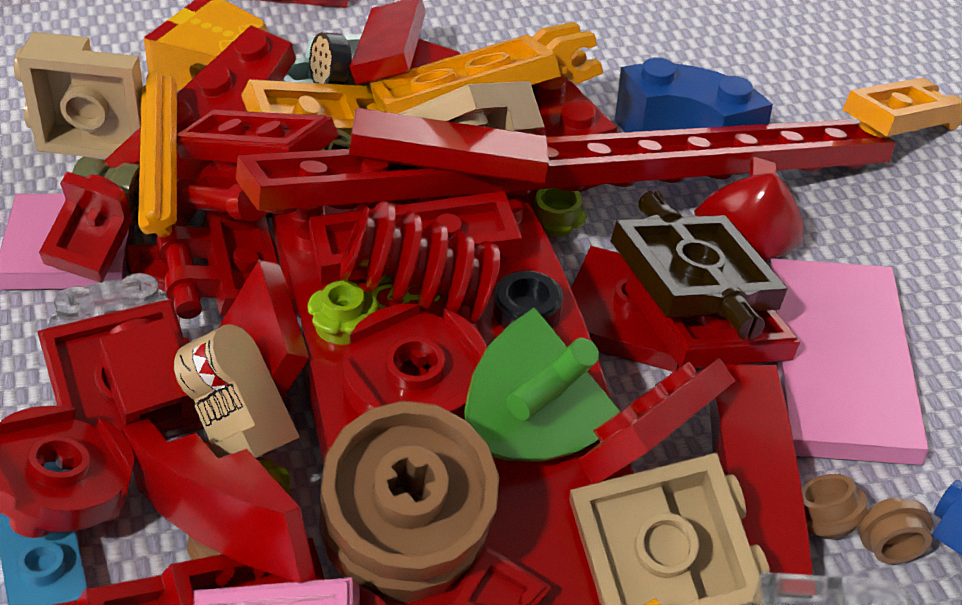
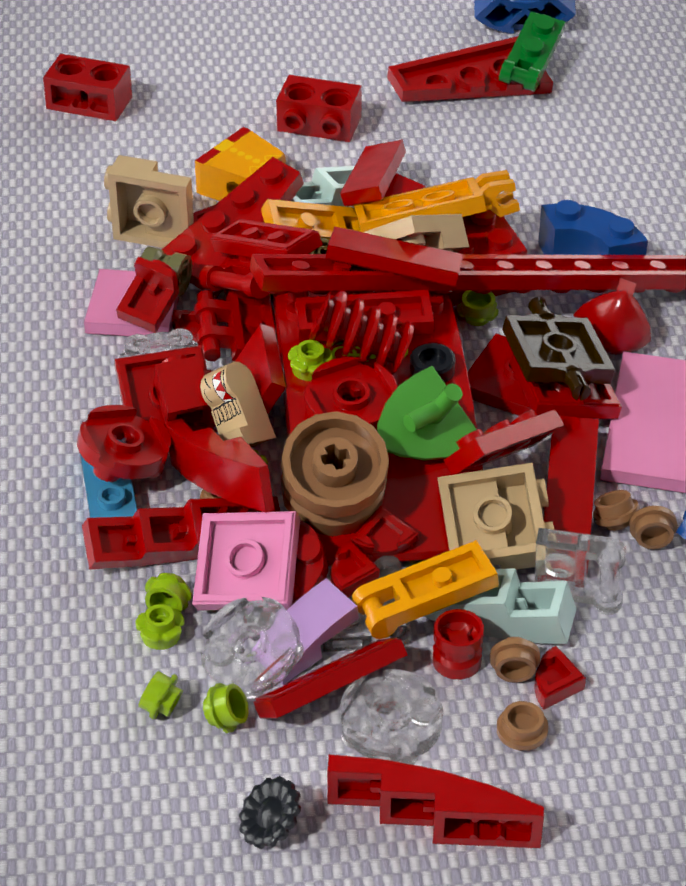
camera: 10 degrees right, 0 degrees up
light orange axle [138,71,177,238] -> none
black tile [309,32,352,85] -> none

